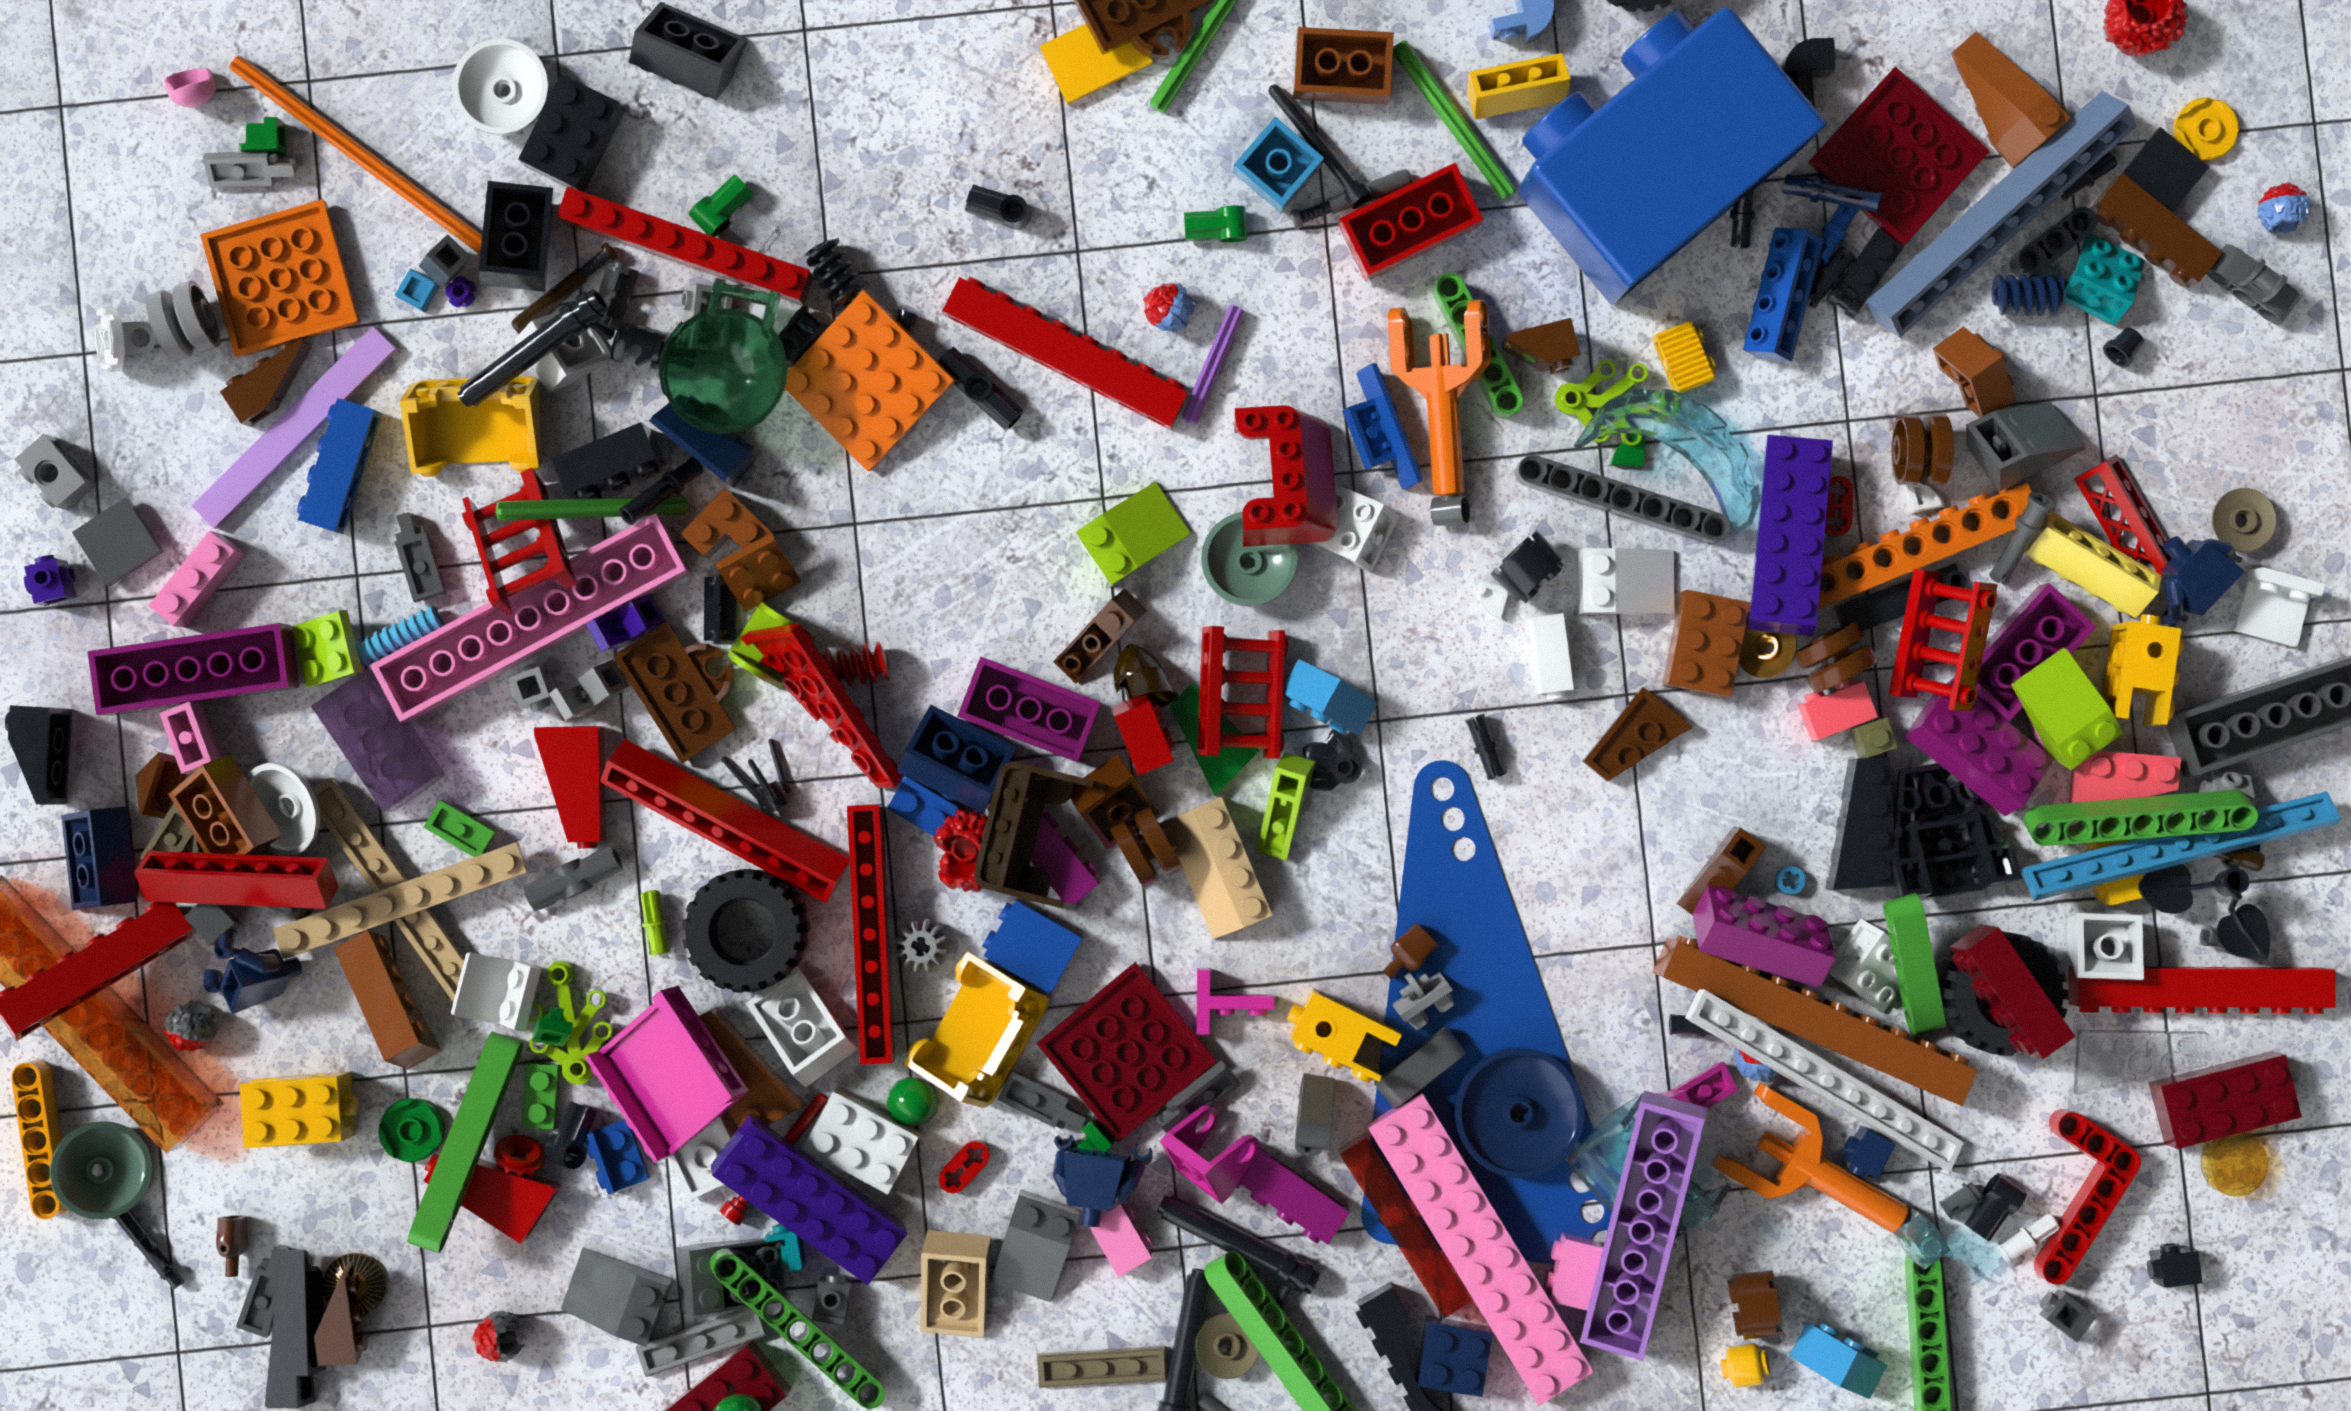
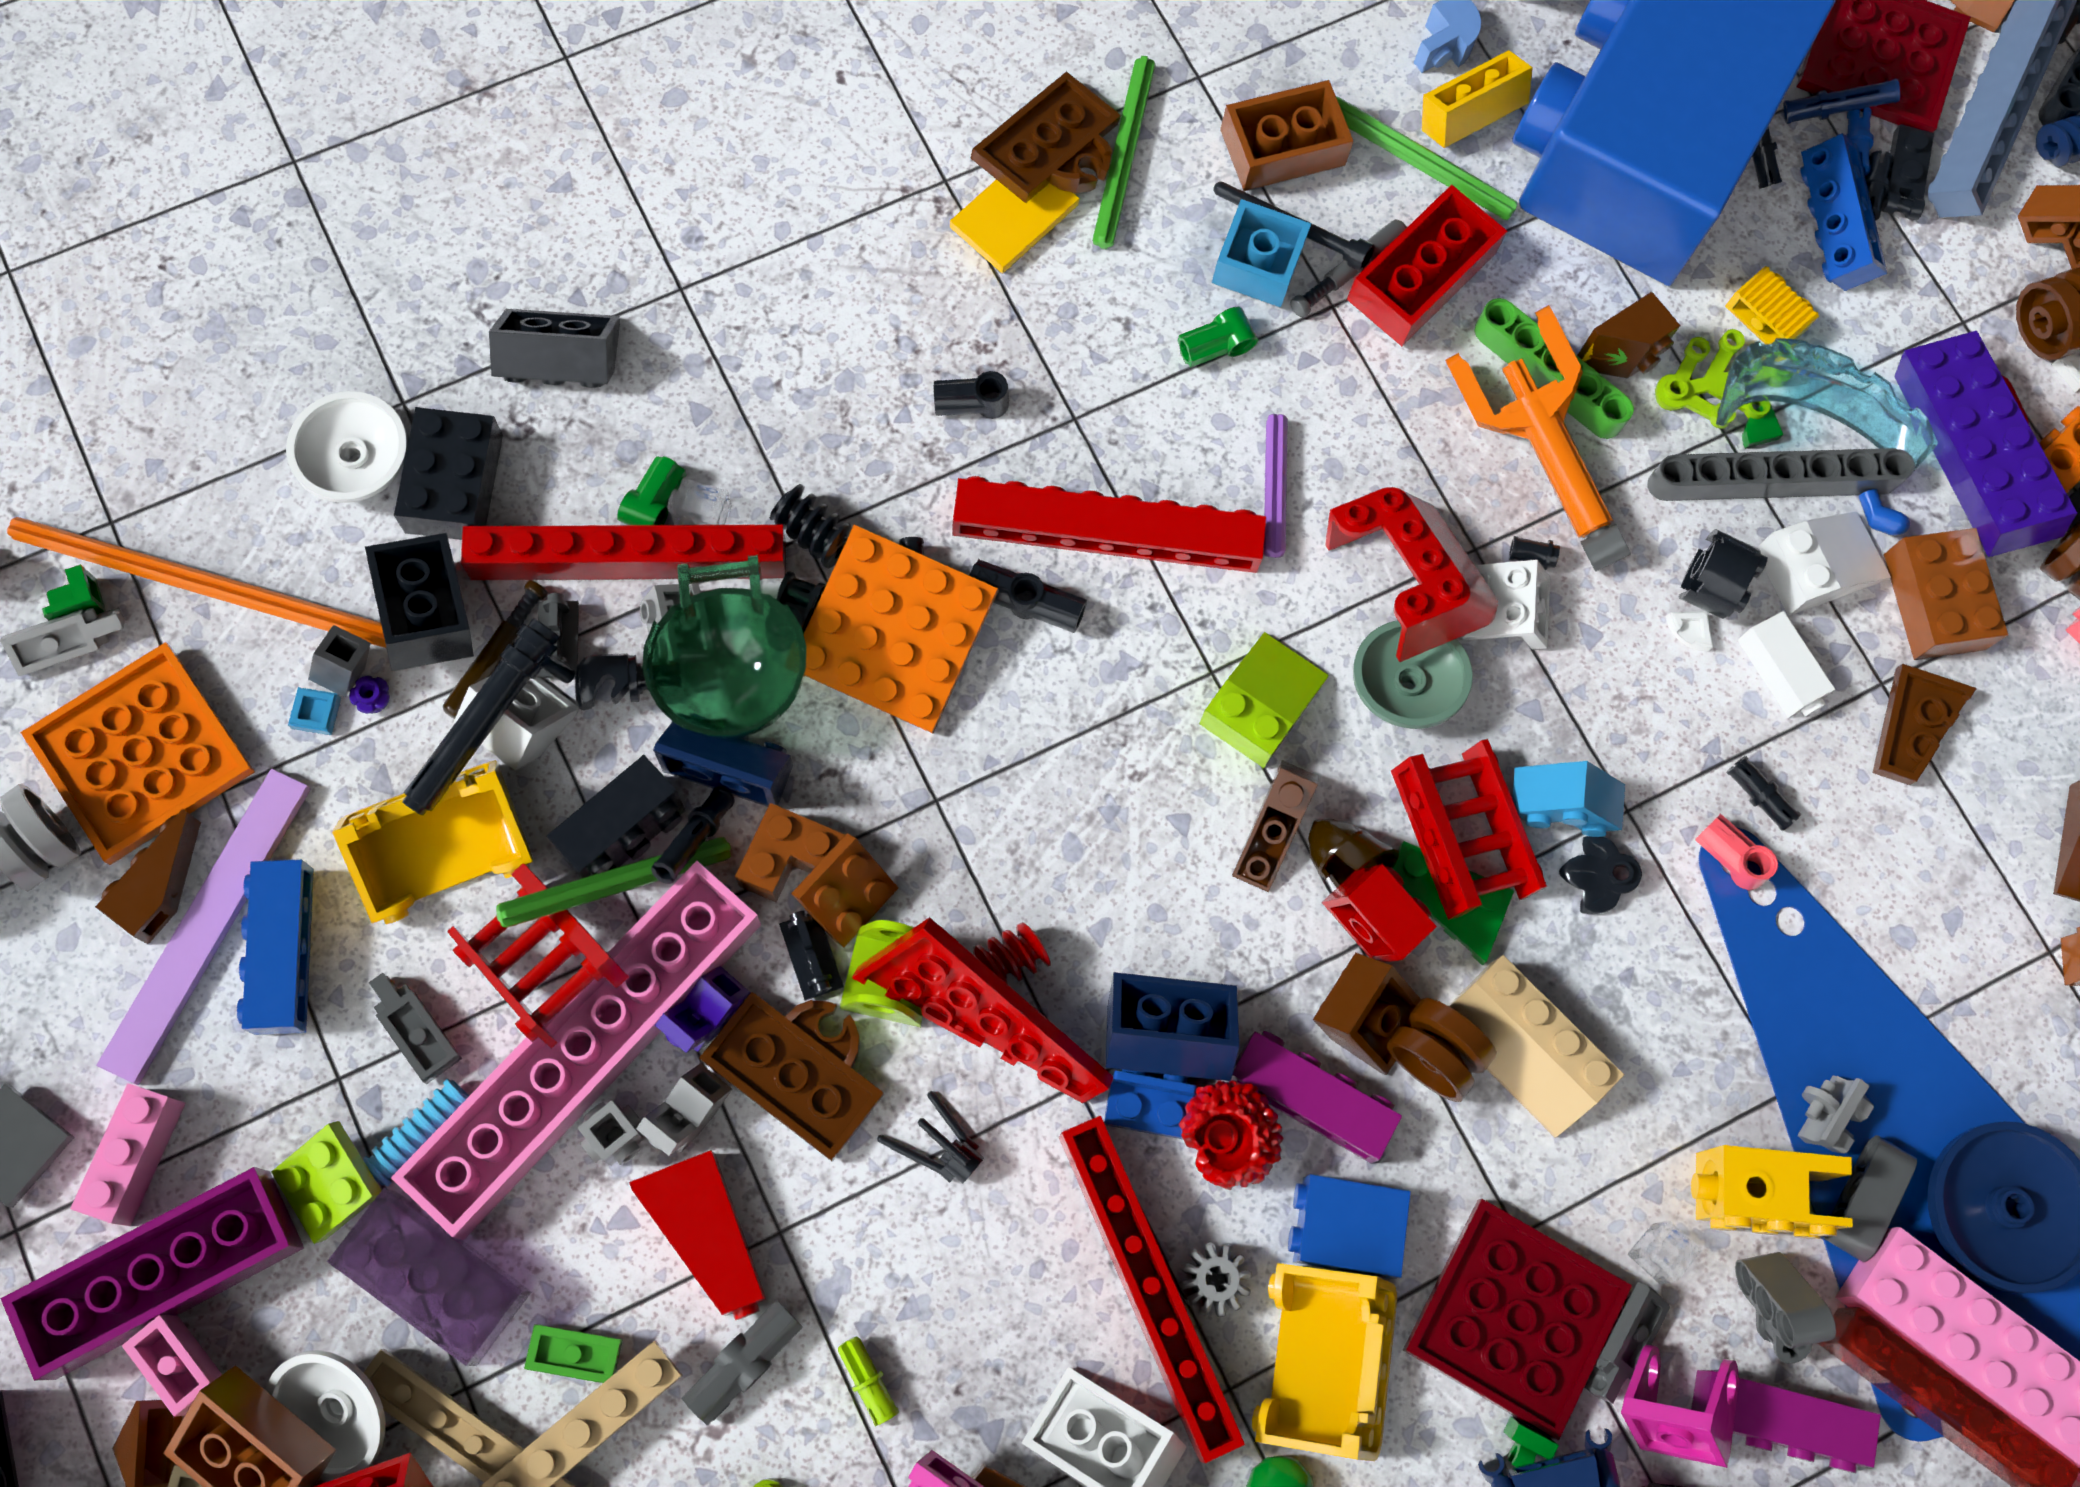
camera: 25 degrees left, 15 degrees down
red brick [600,739,849,903] -> none
black tyre [682,869,810,993] -> none
magenta brick [957,656,1102,763] -> none
dark brown windscreen [974,762,1107,910] -> none
dark grey hinge [997,1070,1087,1130] -> none
piece [1143,283,1195,332] -> none
dark pink bracket [1196,968,1274,1035] -> none
lime slope [1256,753,1315,861] -> none
blue bracket [1342,363,1423,490] -> none
reddish brown piece [1383,922,1439,980] -> none
pearl gold dish [1738,623,1798,679] -> none
none -> black pin [1508,536,1560,570]
none -> coral piece [1695,813,1778,890]
none -> blue arm [1858,489,1910,536]

